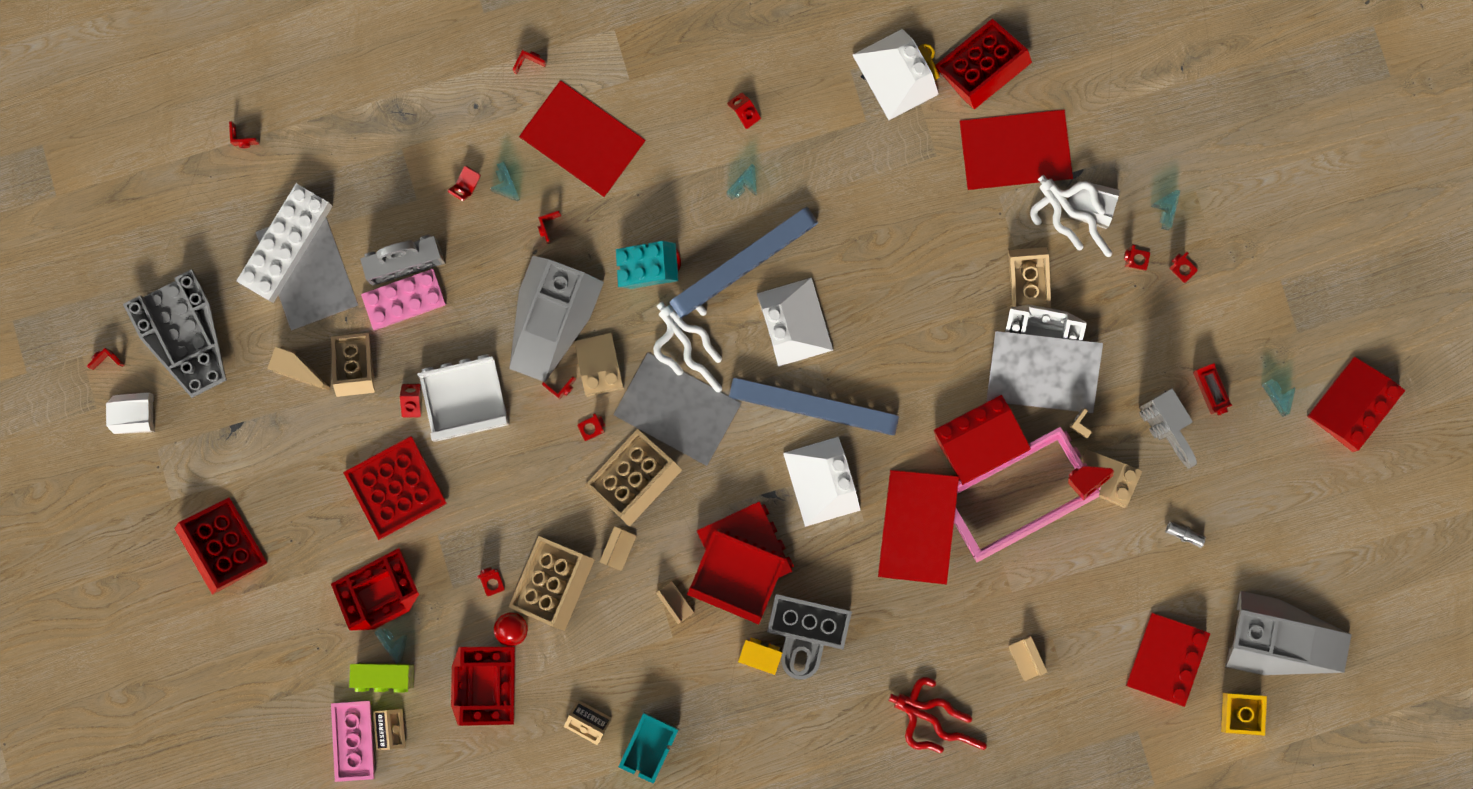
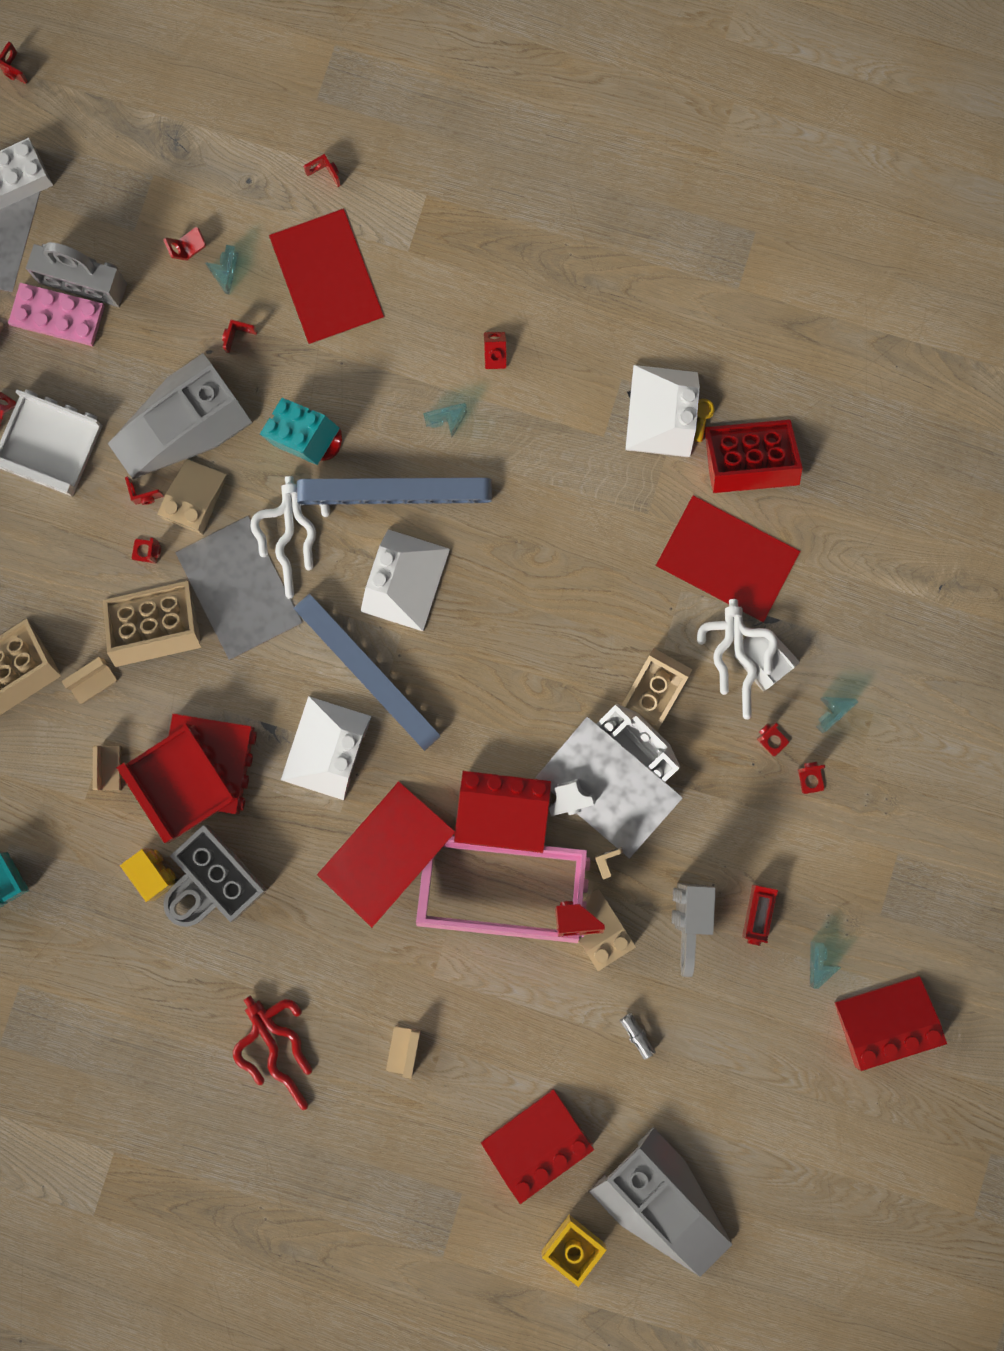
camera: 30 degrees right, 0 degrees up
none -> white brick [549,779,596,816]

